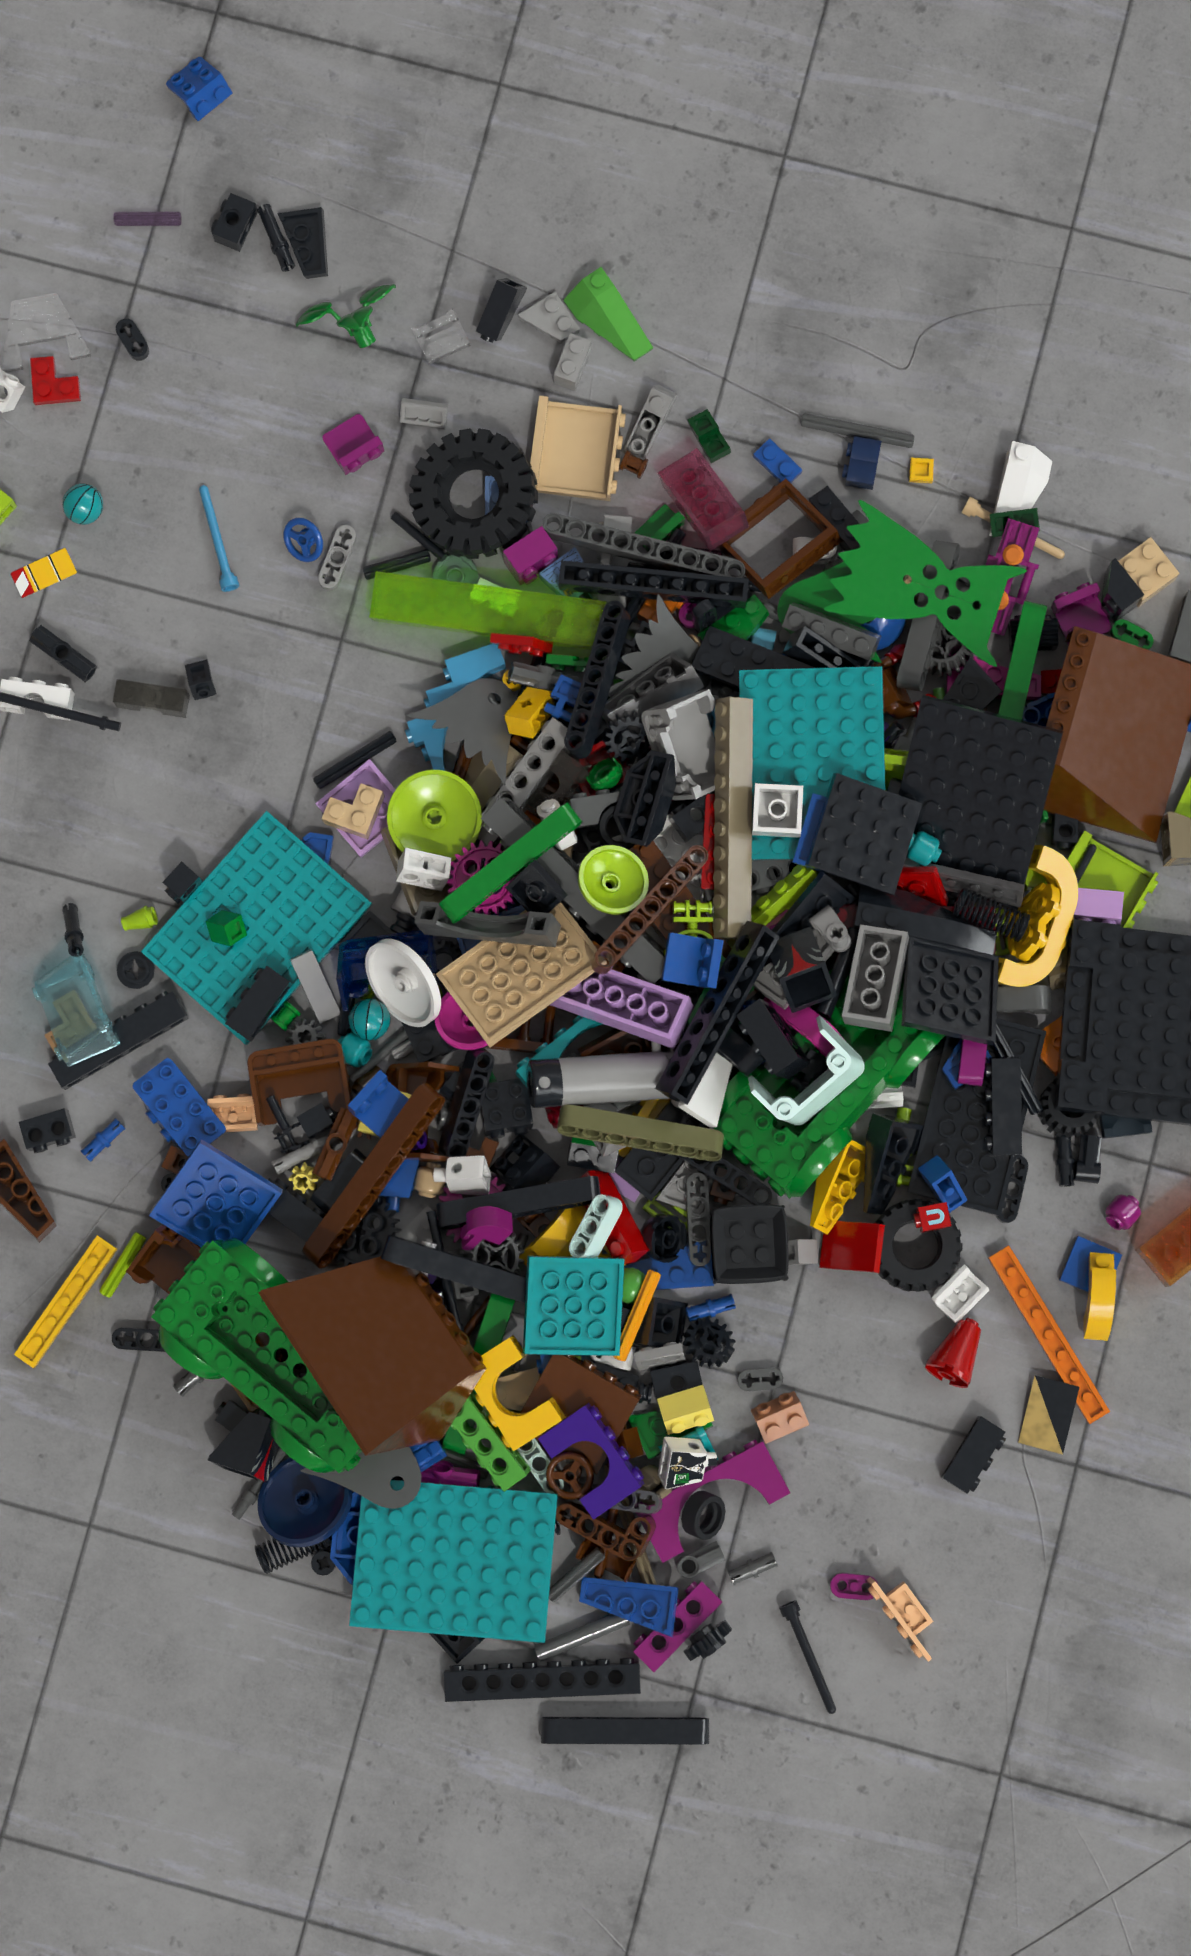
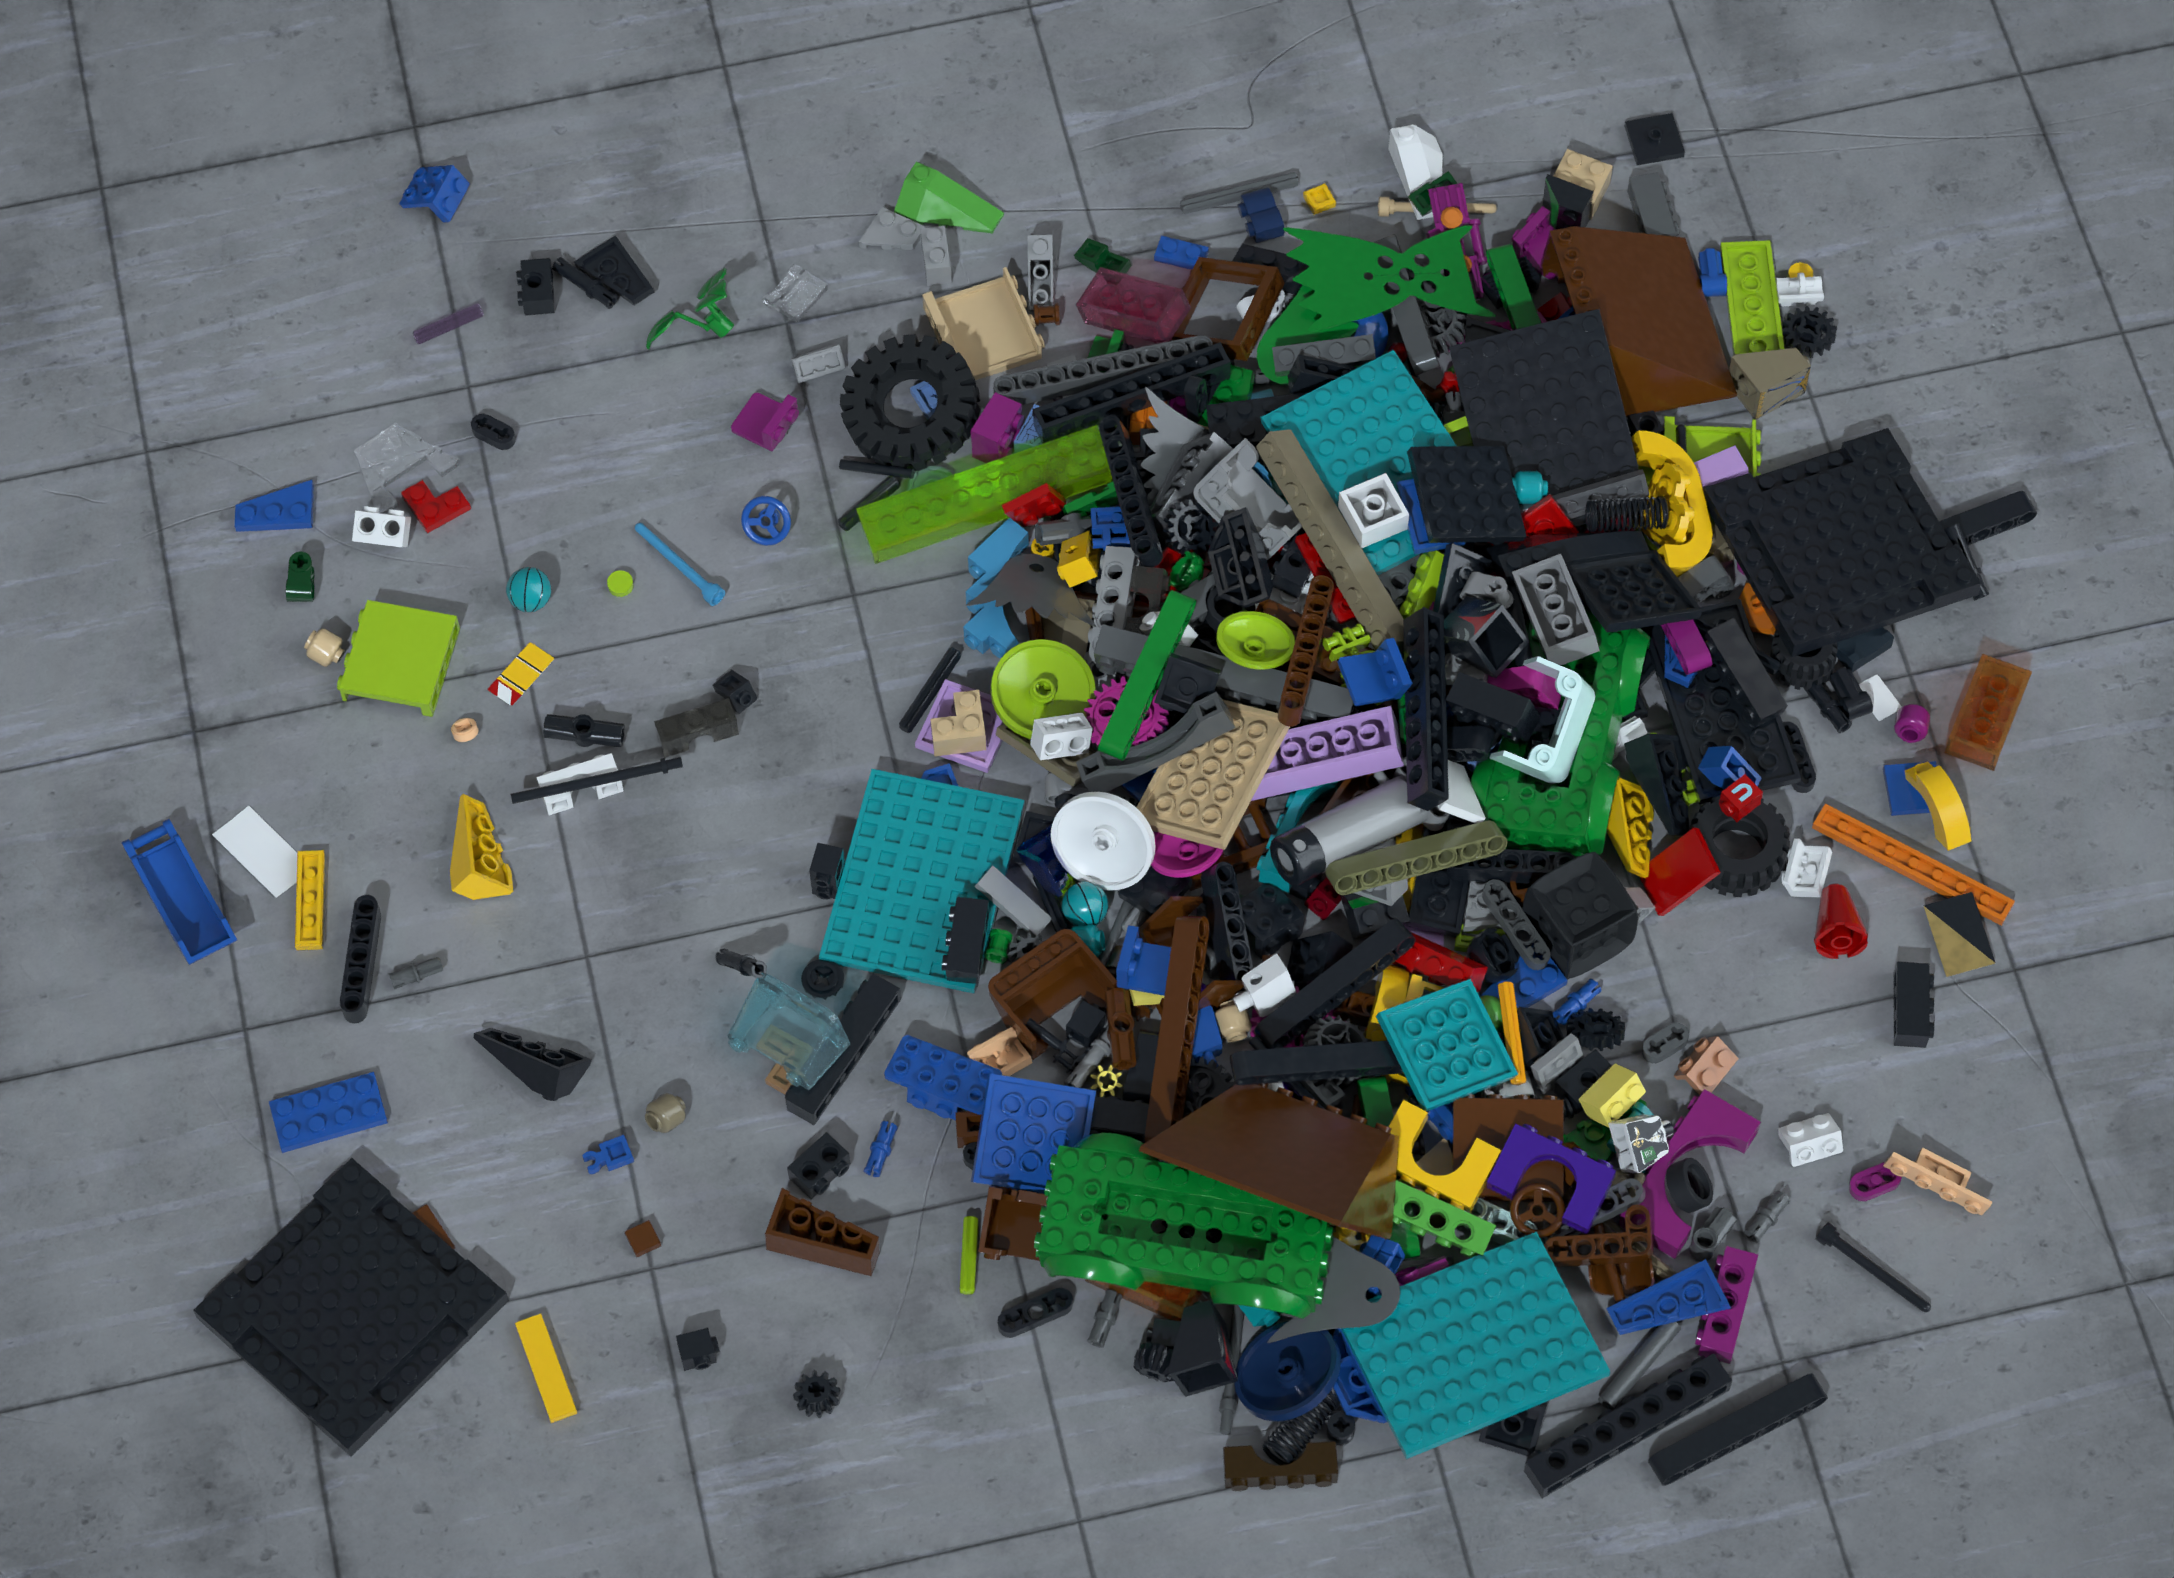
camera: 30 degrees left, 20 degrees down
yellow plate [14,1235,118,1368] -> none
lime cone [121,906,158,931] -> none
green panel [205,910,247,946] -> none
light grey beam [318,525,357,591] -> none
magenta brick [460,1206,513,1250] -> none
black slope [476,278,527,343] -> none
dark grey axle [549,1547,605,1602] -> none
light aqua beam [569,1194,622,1258] -> none
black gear [683,1620,732,1661] -> none
none -> lime tile [607,570,634,597]
none -> black gear [1133,1342,1174,1383]
none -> dark brown arch [1223,1441,1338,1491]
none -> white bracket [1778,1113,1843,1167]
none -> white sticker [1859,675,1902,721]

